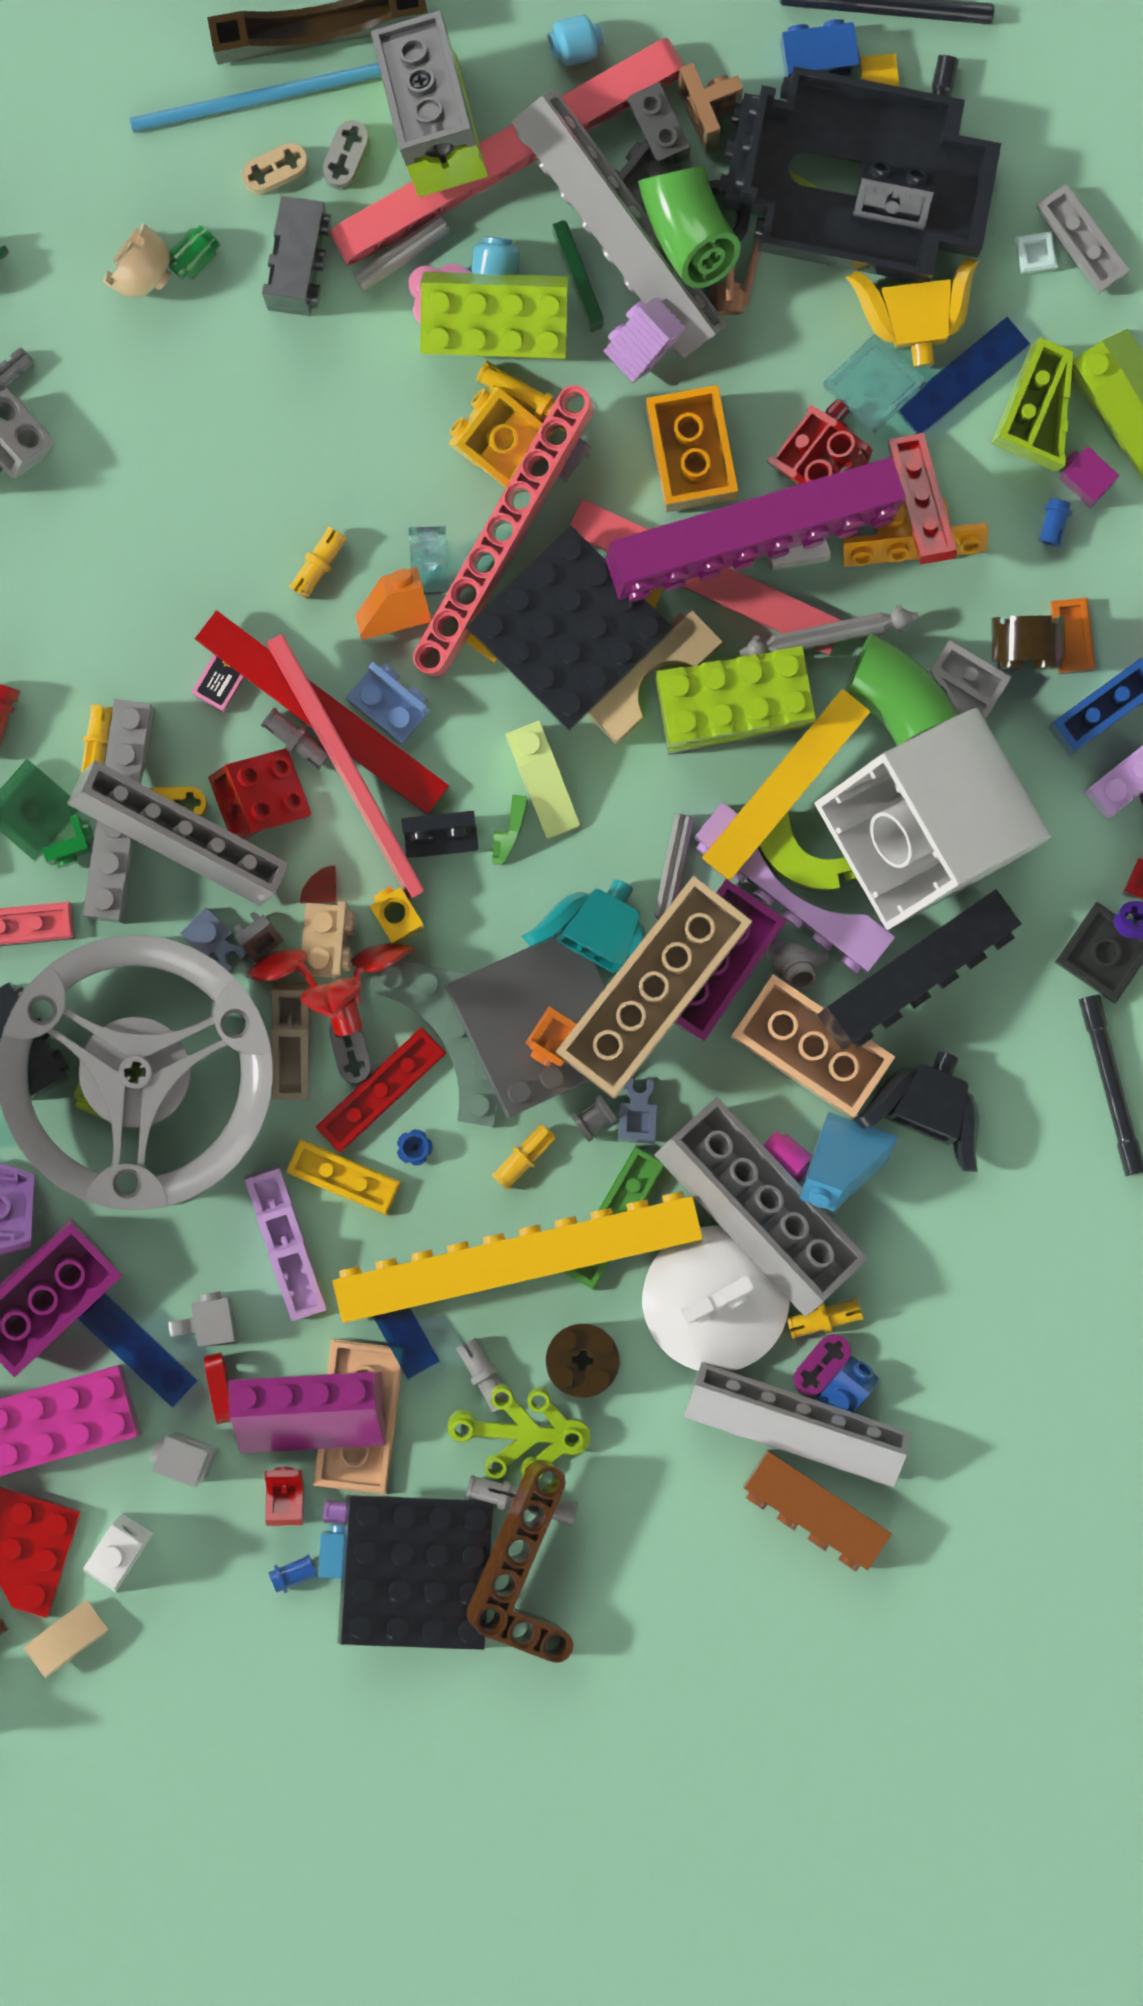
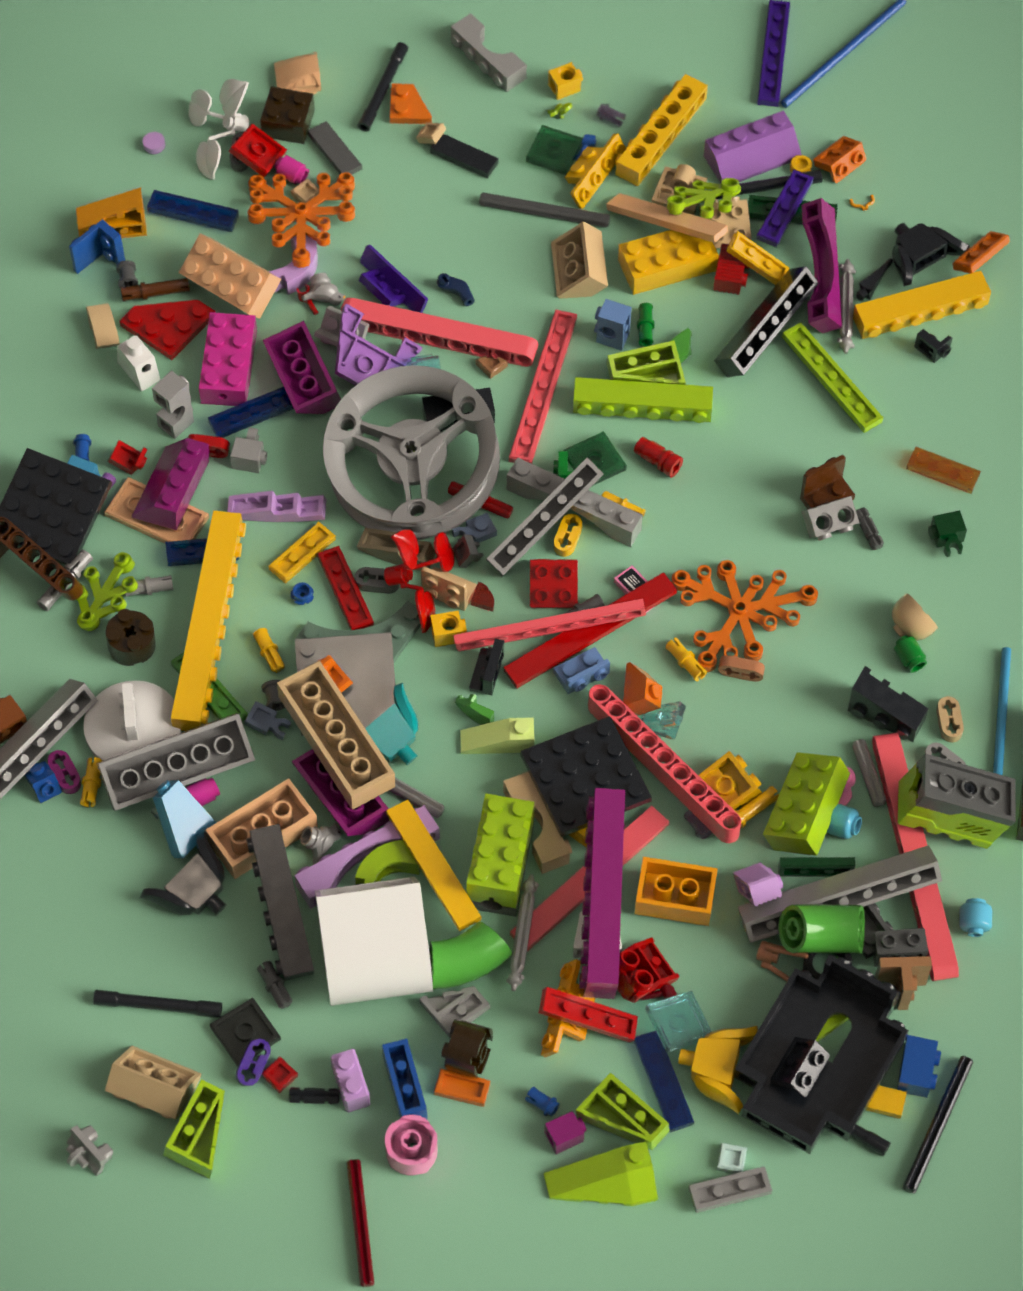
camera: 105 degrees right, 25 degrees down
none -> dark grey axle [257,961,292,1009]
none -> red axle [448,481,513,519]
none -> orange plant [671,560,818,672]
none -> nougat beam [718,655,765,682]

